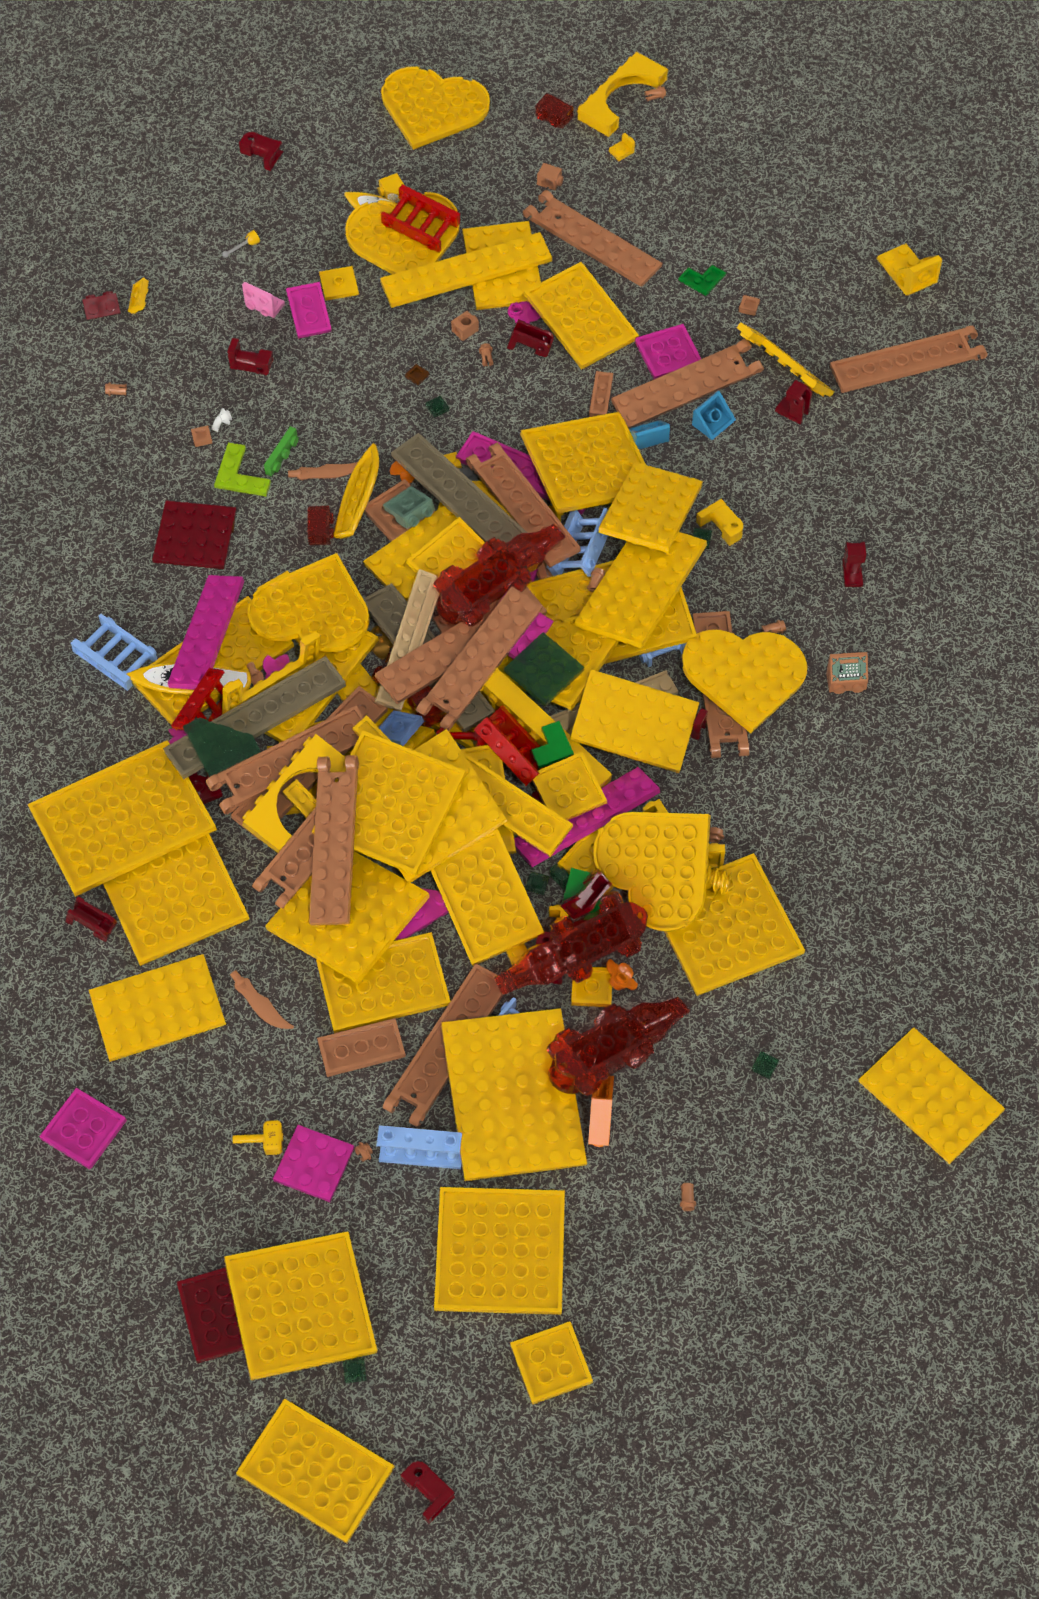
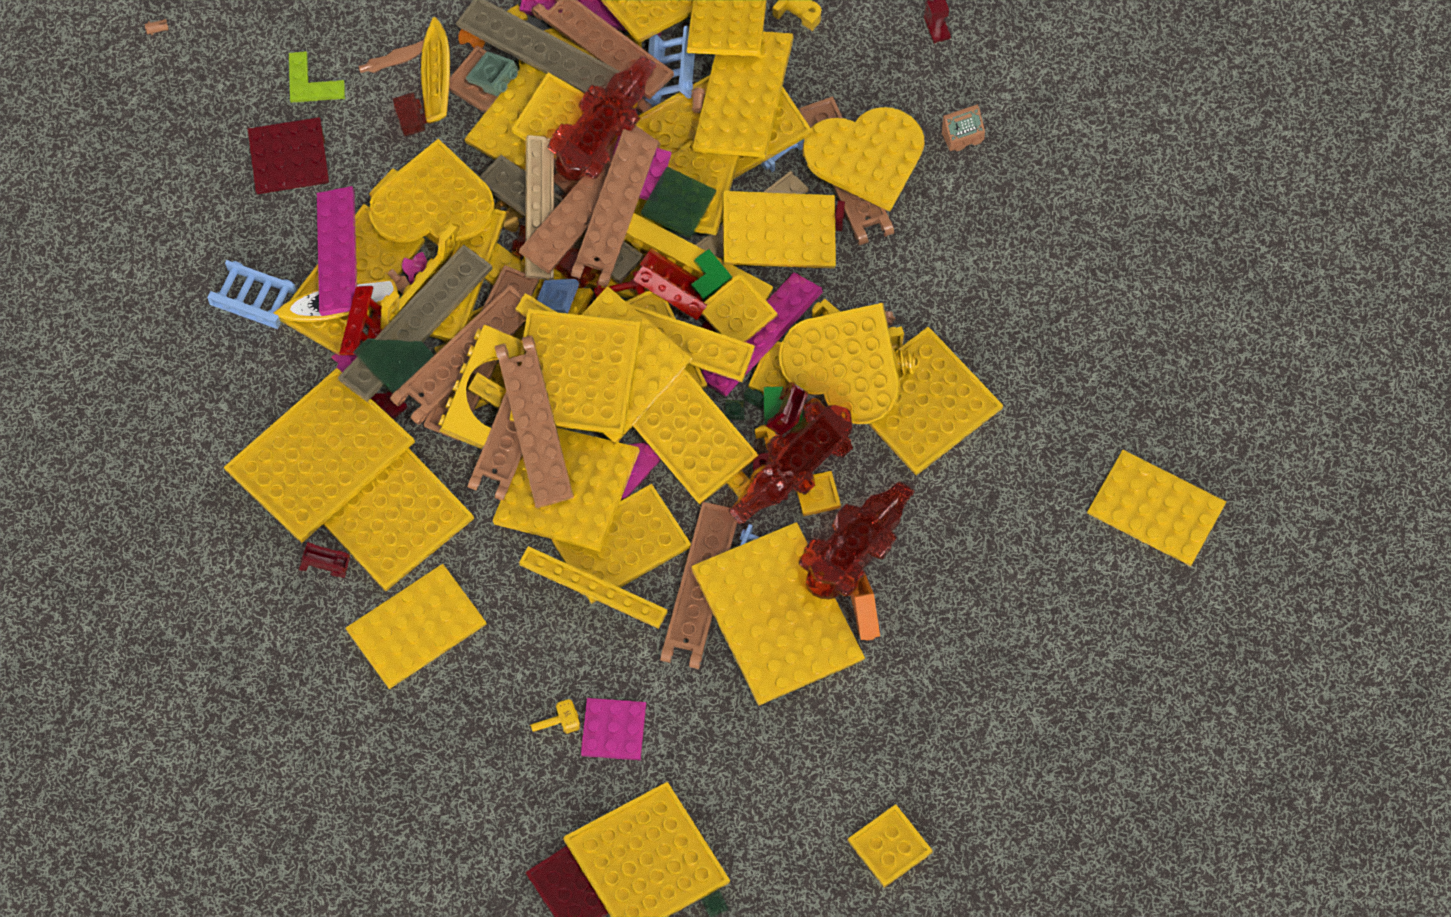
camera: 15 degrees left, 5 degrees up
dark pink plate [39,1088,127,1170] -> none
nougat plate [191,426,212,447] -> none
white plate [211,408,232,432] -> none
nougat sword [230,970,294,1029] -> none
bright green plate [264,426,299,477] -> none
nougat plate [317,1018,406,1077] -> none
nougat plate [354,1142,373,1162] -> none
light blue fence [377,1125,462,1169] -> none
yellow plate [434,1187,565,1315] -> none
orange plate [606,959,638,991] -> none
nougat pin [680,1183,696,1211] -> none
clear green plate [693,528,712,549] -> none
clear green plate [752,1051,779,1080] -> none
nougat pin [761,620,786,634] -> none
none -> yellow plate [519,546,668,629]

